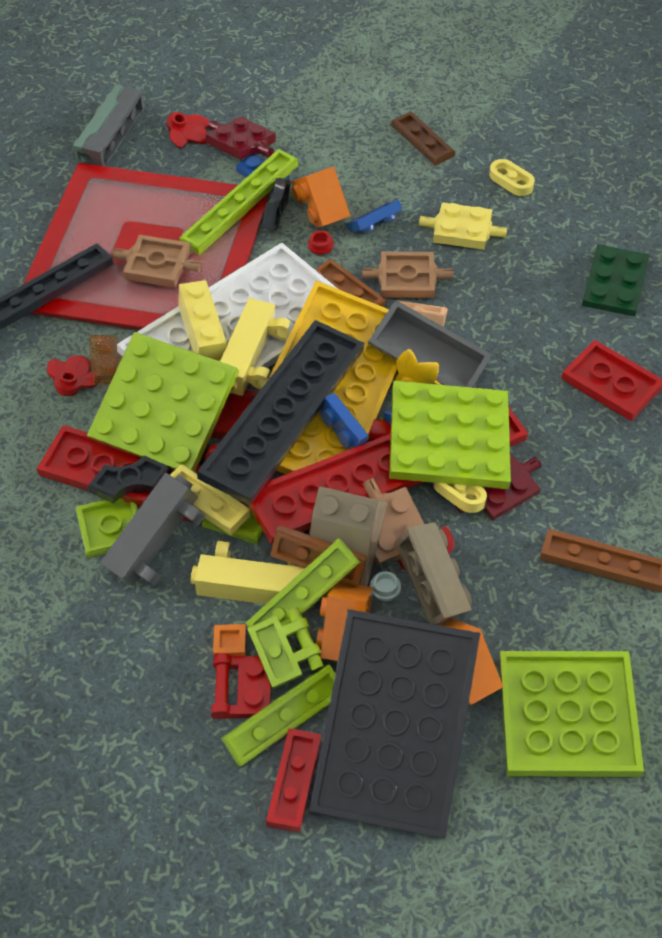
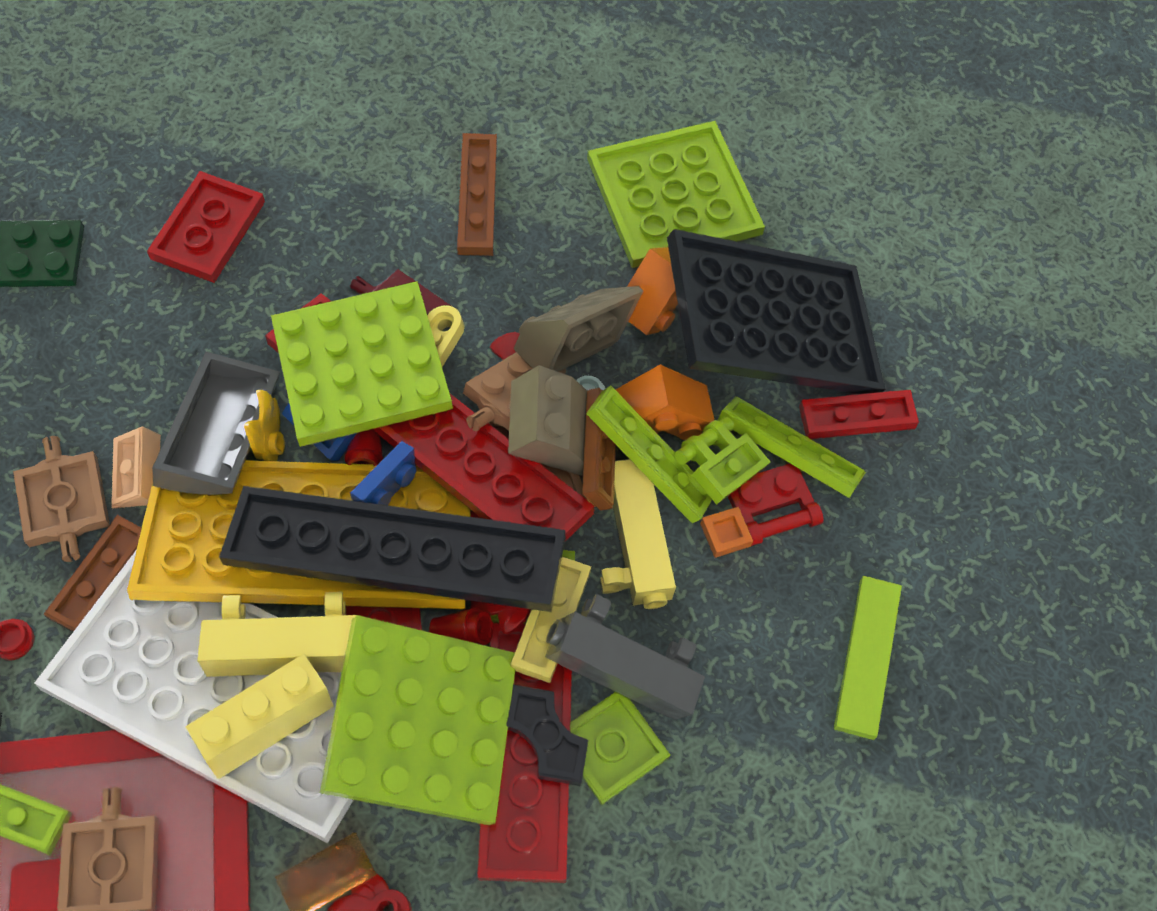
camera: 115 degrees left, 10 degrees up
none -> lime tile [834,576,902,740]

